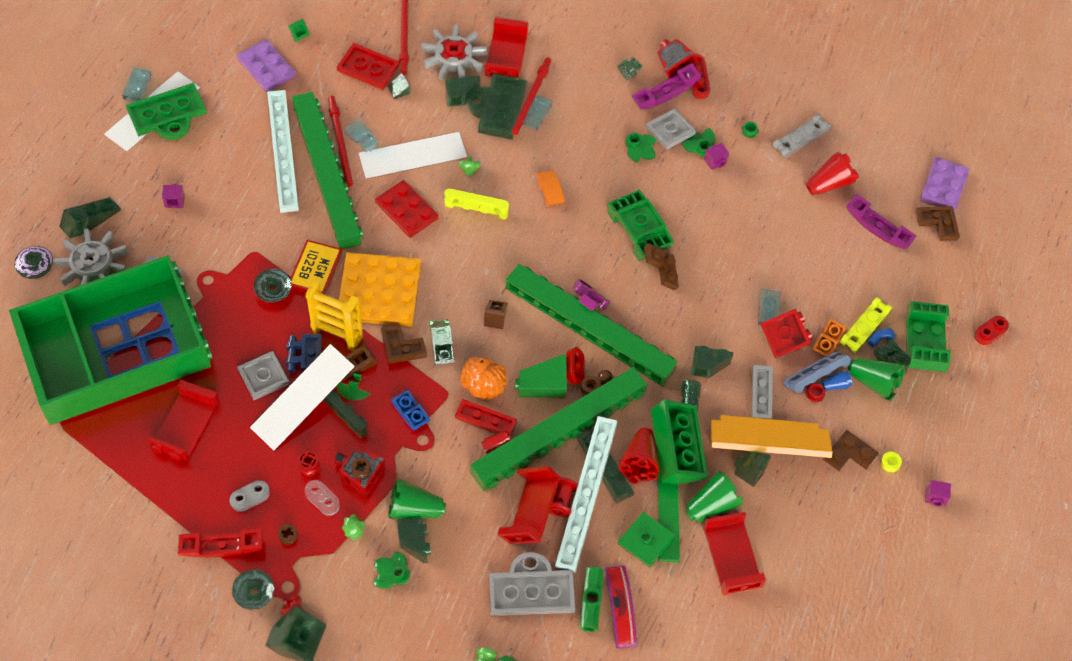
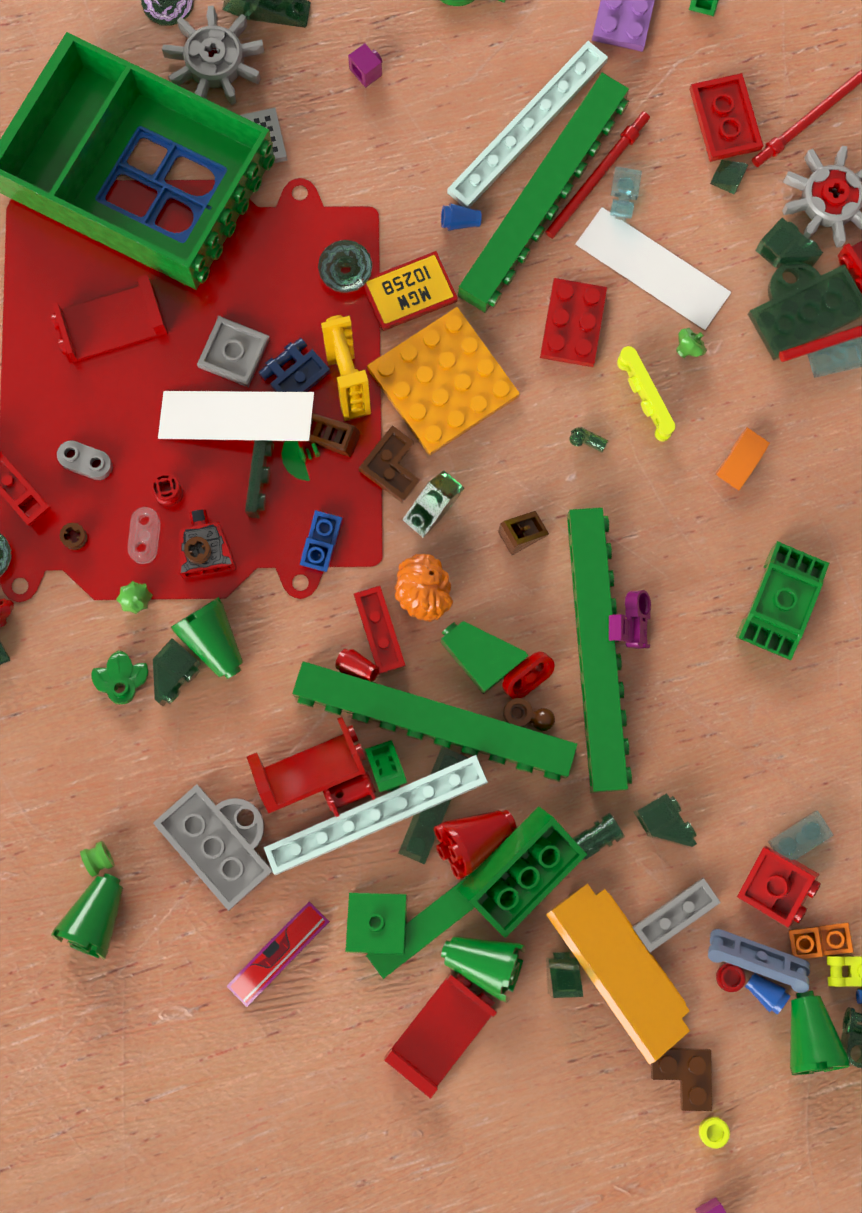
camera: 50 degrees right, 20 degrees up
green piece [579,566,604,633] -> none
reddish brown plate [644,243,679,290] -> none
none -> green tile [365,740,407,792]
none -> blue cone [441,203,482,231]
none -> clear green arm [569,427,609,453]

